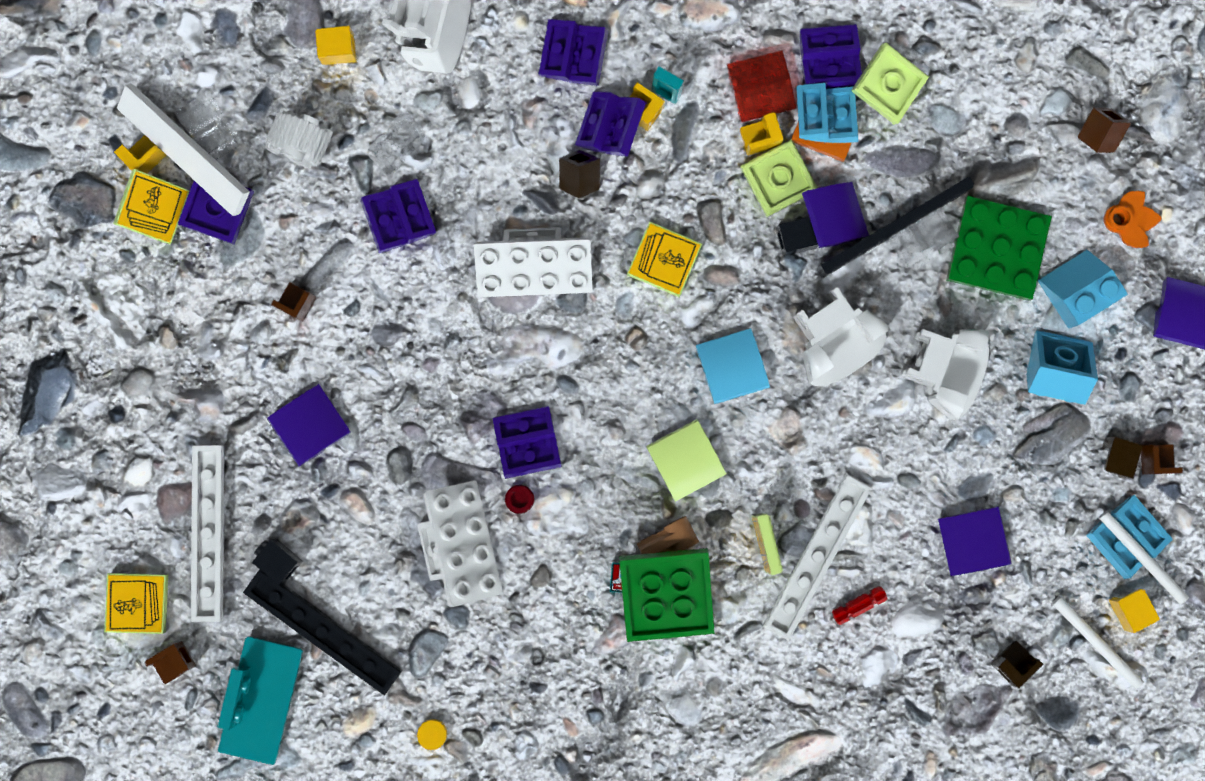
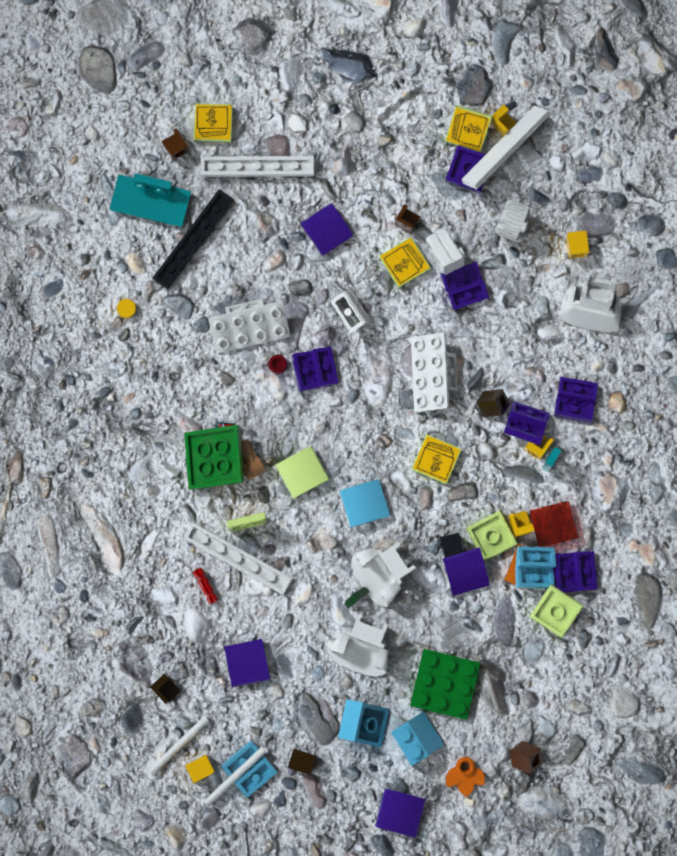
camera: 90 degrees right, 5 degrees down
black brick [252,539,303,585] -> none
black tile [816,177,974,278] -> none
reddish brown panel [1141,444,1183,475] -> none
none -> white brick [330,289,372,333]
none -> dark green tile [344,587,369,609]
none -> yellow tile [379,237,431,289]
none -> white brick [426,228,466,275]

